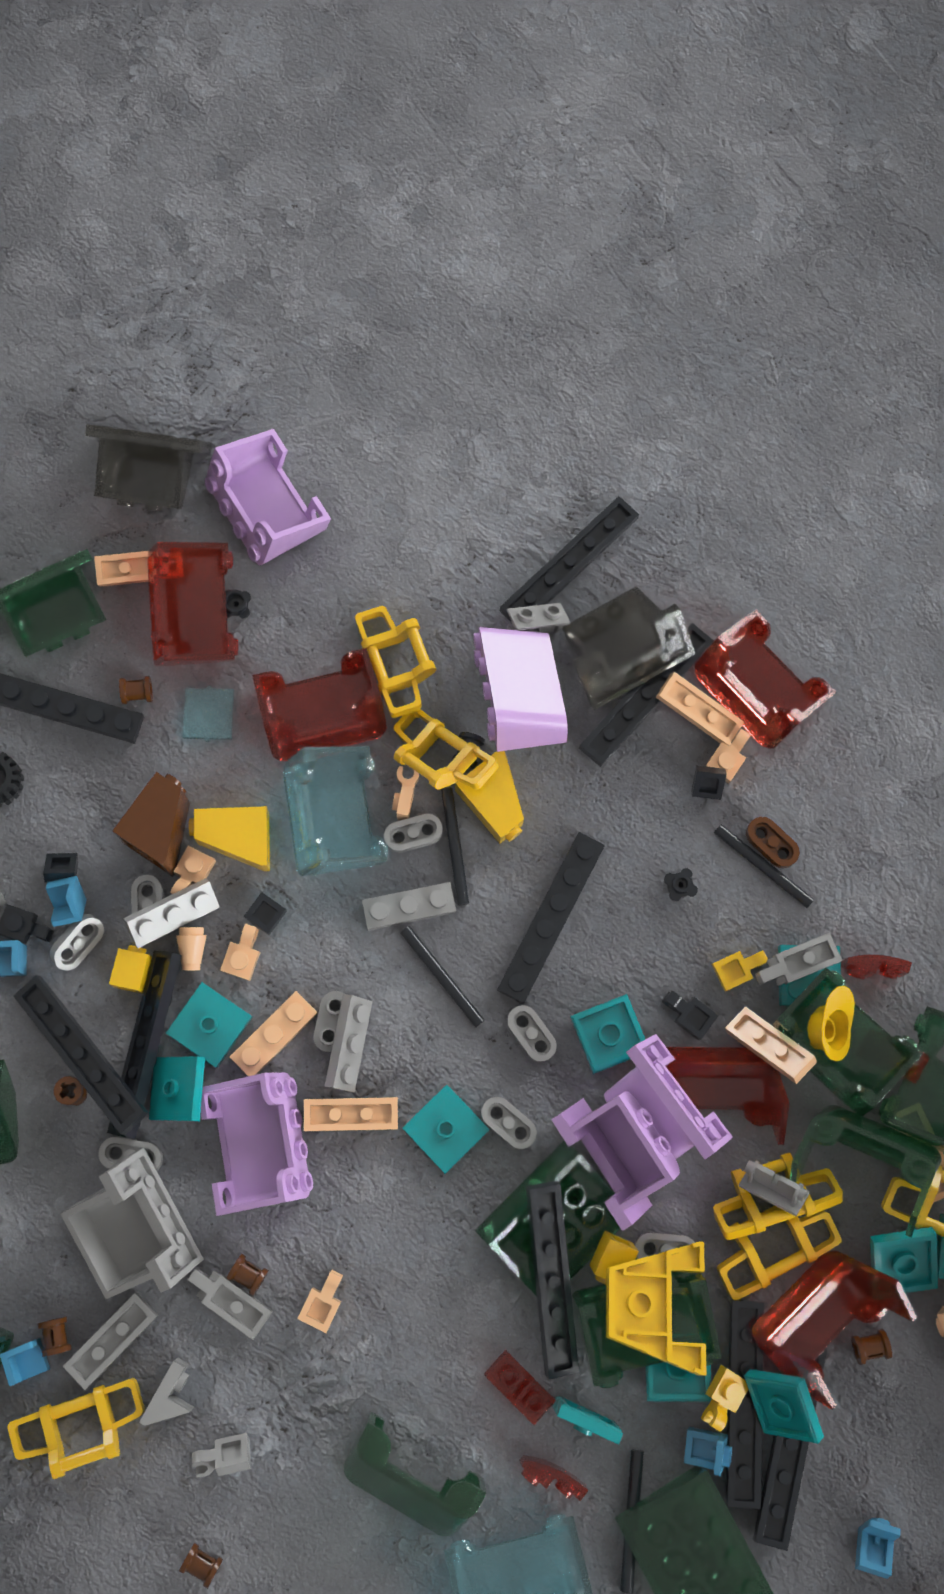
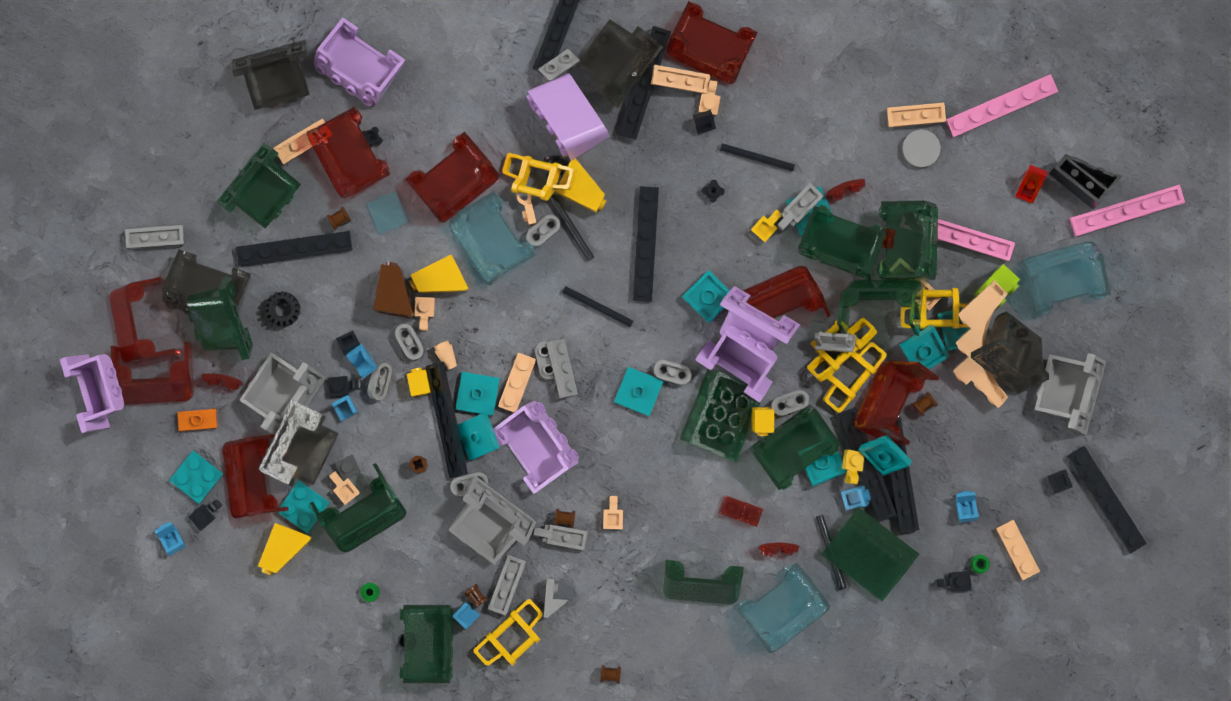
camera: 15 degrees left, 10 degrees up
black plate [14,975,149,1135] -> none
plate [123,878,220,948] -> none
light grey plate [192,1433,251,1477] -> none
light nougat plate [220,924,260,981] -> none
black plate [244,892,287,935] -> none
light nougat plate [304,1097,398,1132] -> none
yellow bar [355,606,436,718] -> none
light grey plate [362,882,456,931] -> none
light grey plate [507,1005,557,1062] -> none
black plate [526,1181,579,1380] -> none
teal plate [552,1395,623,1445] -> none
yellow wing [606,1241,706,1376] -> none
black plate [661,991,719,1040] -> none
light nougat plate [725,1007,817,1084] -> none
reddish brown plate [746,817,800,869] -> none
yellow piece [807,986,855,1062] -> none

